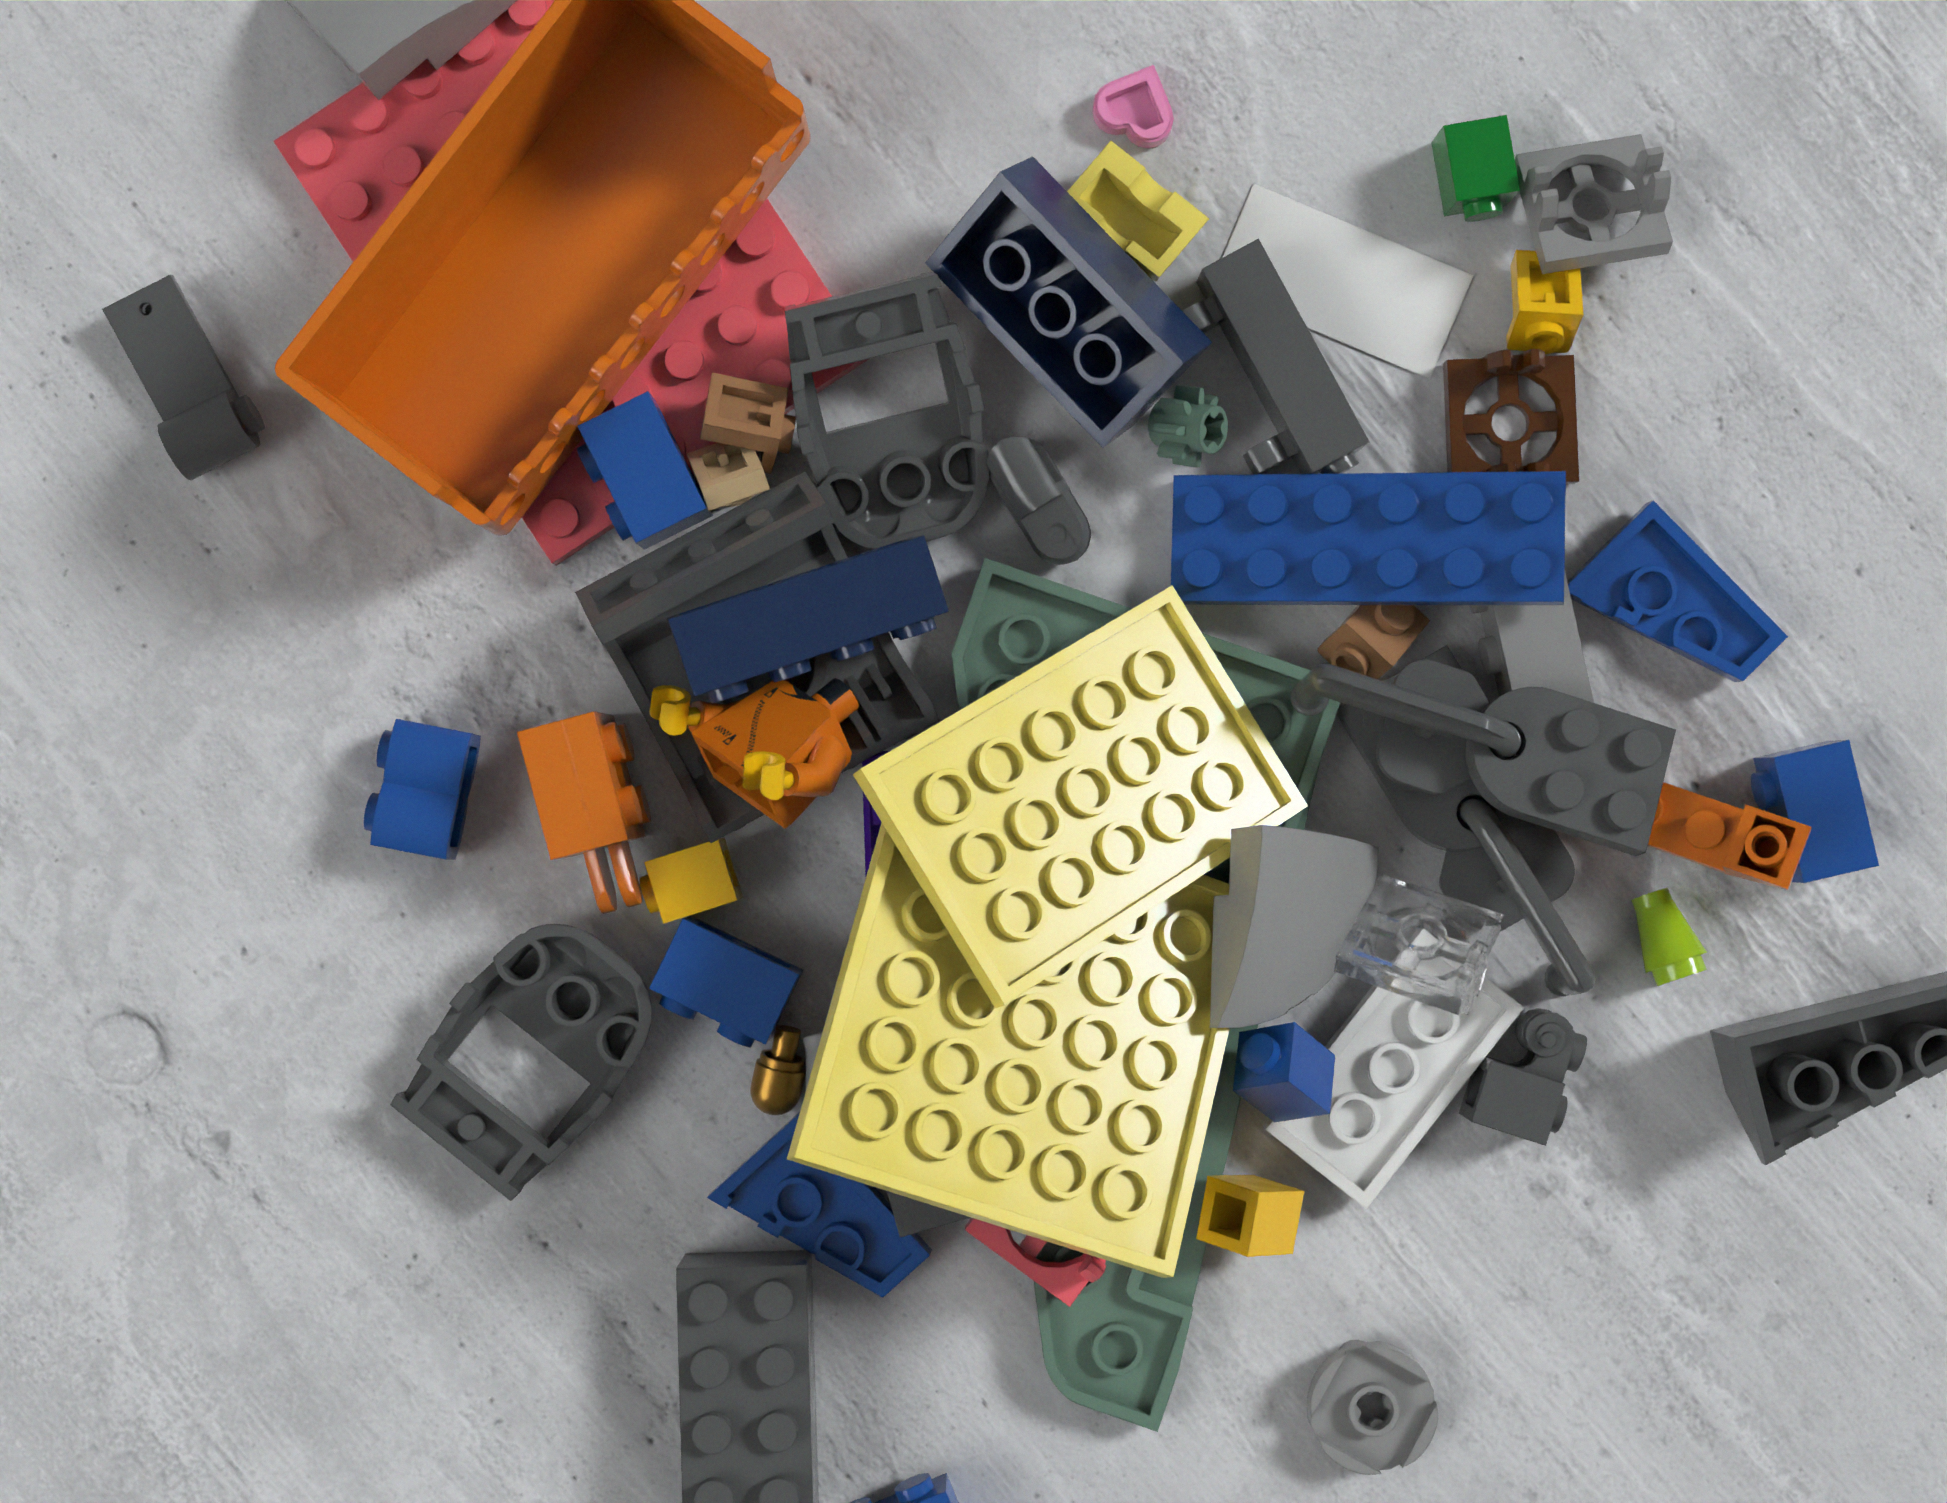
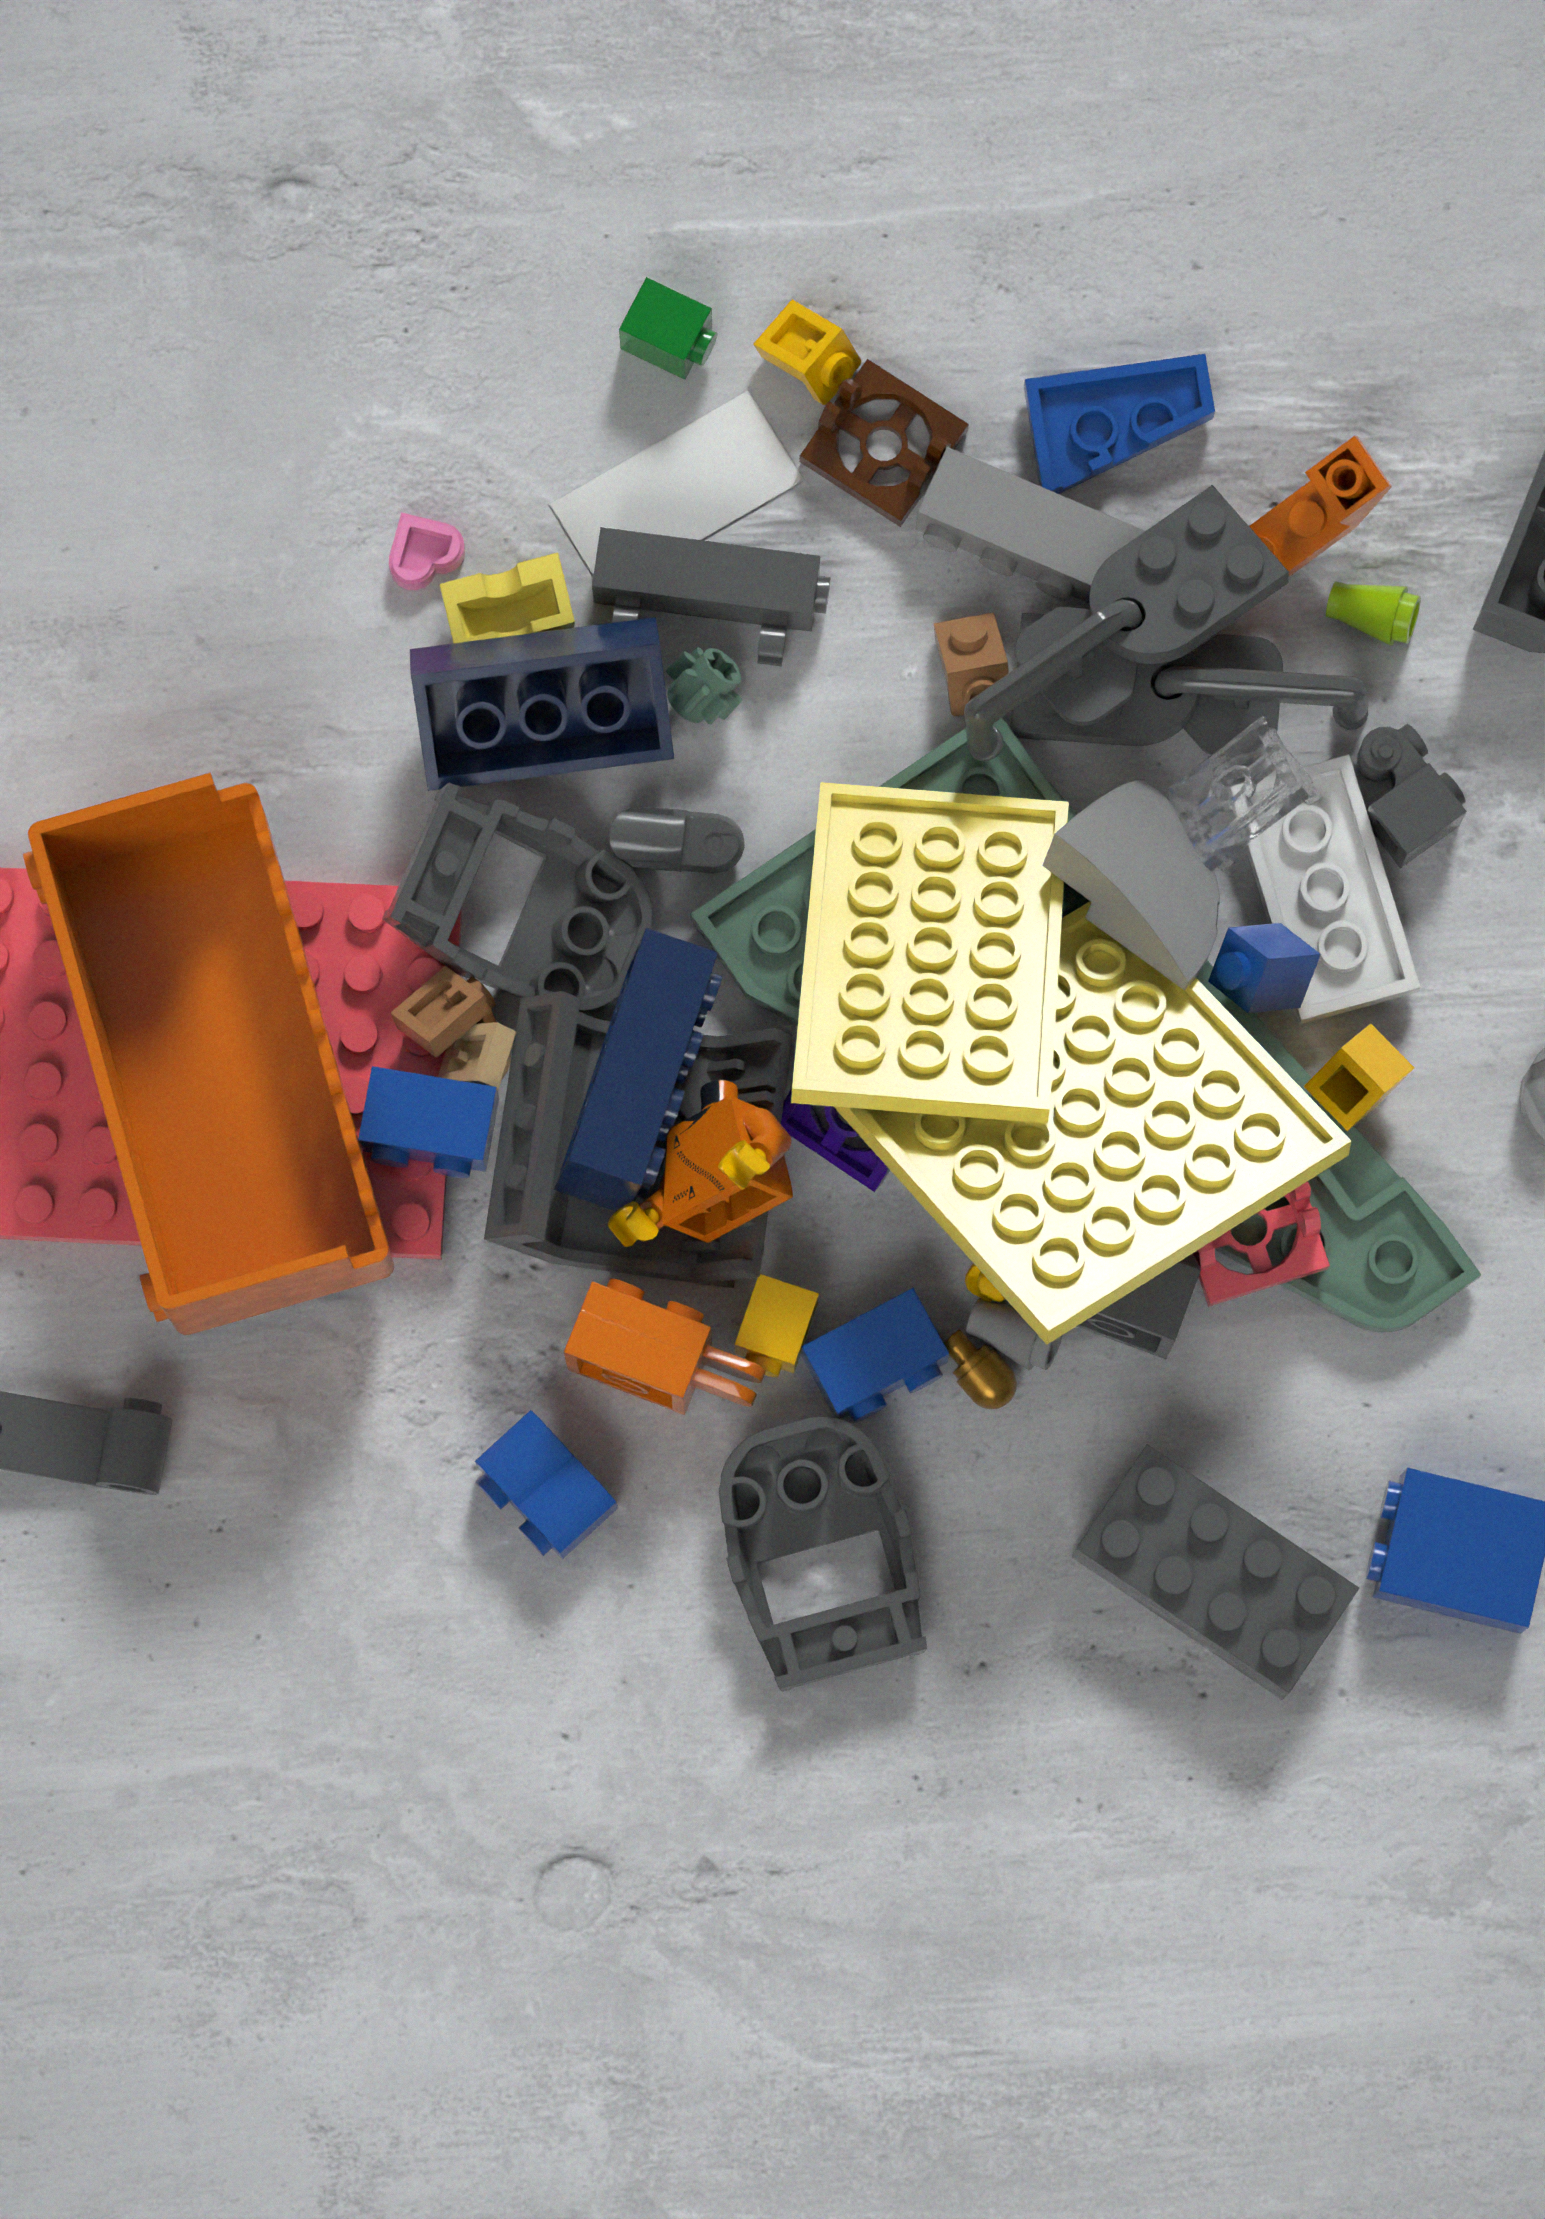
camera: 55 degrees left, 10 degrees down
blue wing [707,1112,932,1298] -> none
blue plate [1171,471,1566,605] -> none
light grey piece [1515,134,1673,274] -> none
blue brick [1751,740,1879,883] -> none

